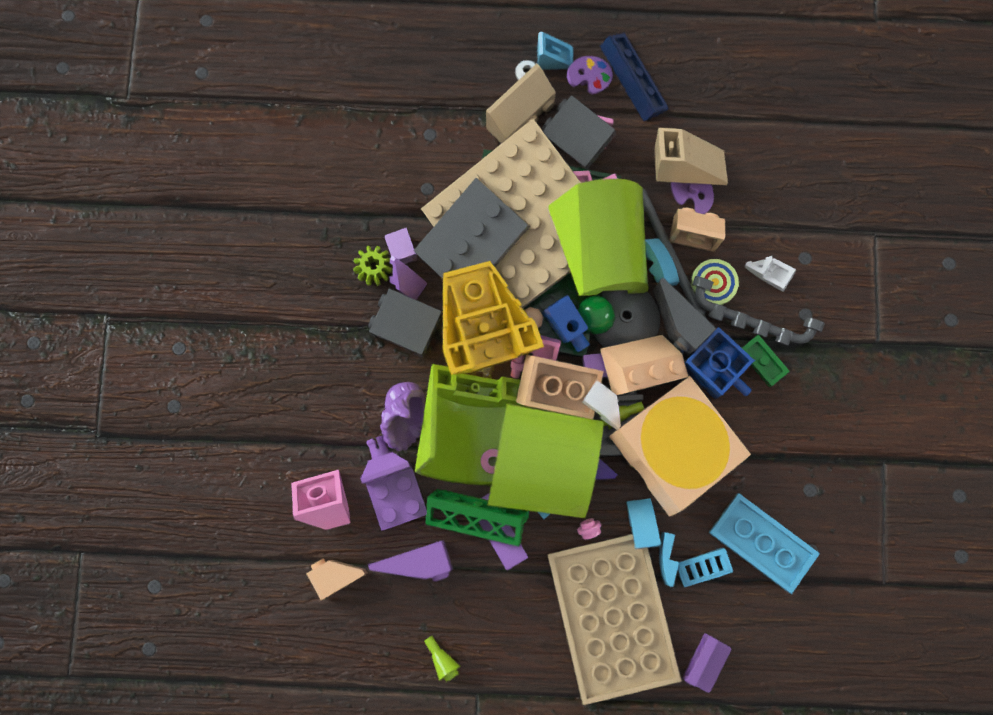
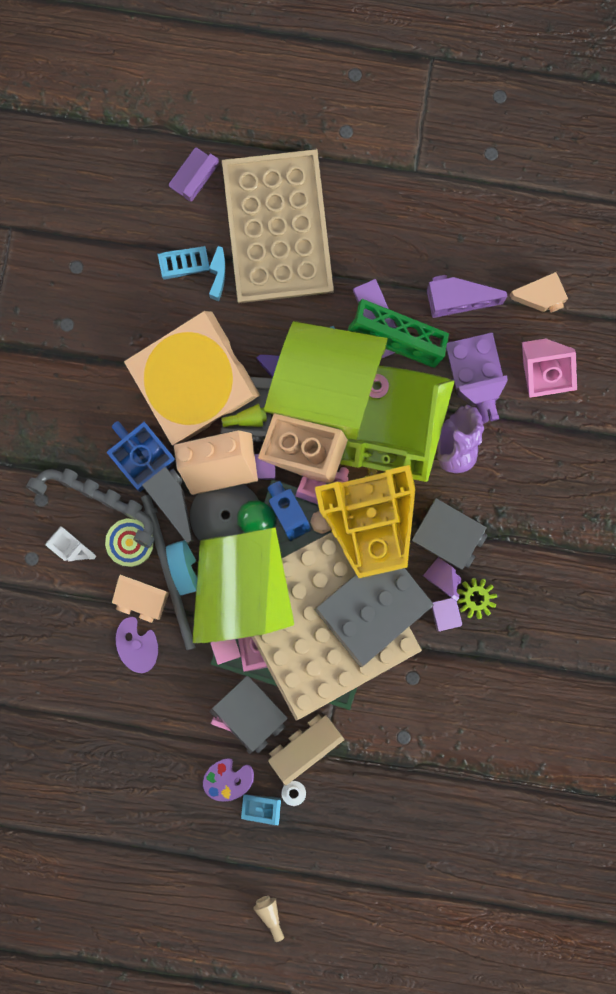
camera: 175 degrees left, 5 degrees up
lime cone [424,636,461,682] -> none
bright pink plate [577,518,601,539] -> none
white slope [582,381,621,430] -> none
dark blue slope [600,33,669,121] -> none
medium azure slope [626,498,661,549] -> none
tan slope [654,128,728,185] -> none
medium azure plate [709,493,820,594] -> none
green plate [742,335,790,387] -> none

